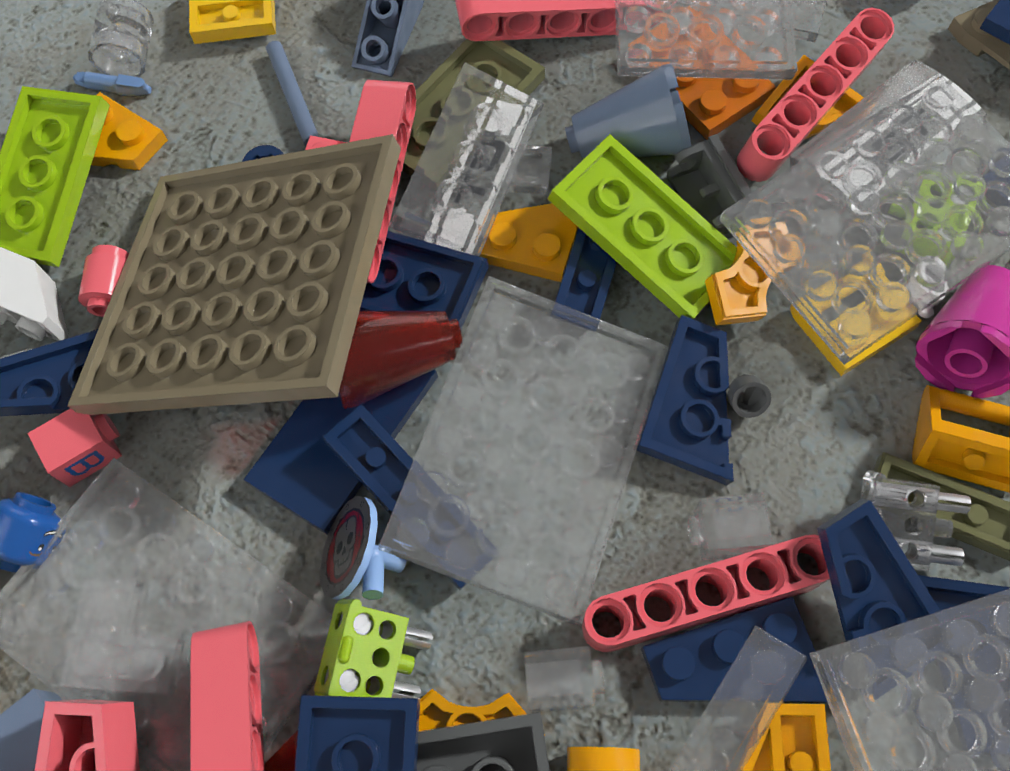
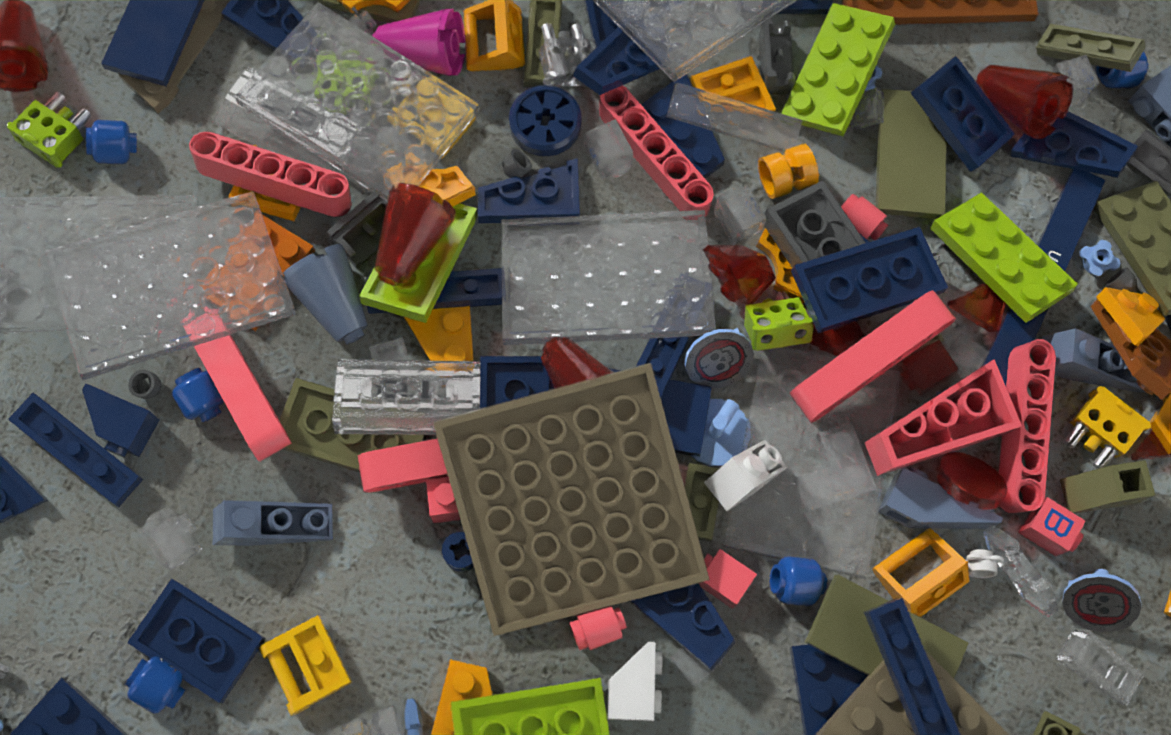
camera: 120 degrees left, 5 degrees up
sand blue bar [266,41,319,147] -> none
none -> clear red cone [374,183,456,286]
none -> dark blue wheel [509,85,582,157]
none -> olive plate [684,463,719,542]
none -> light blue shield [691,399,750,466]
none -> clear red slope [703,245,777,305]
none -> white slope [704,440,788,511]

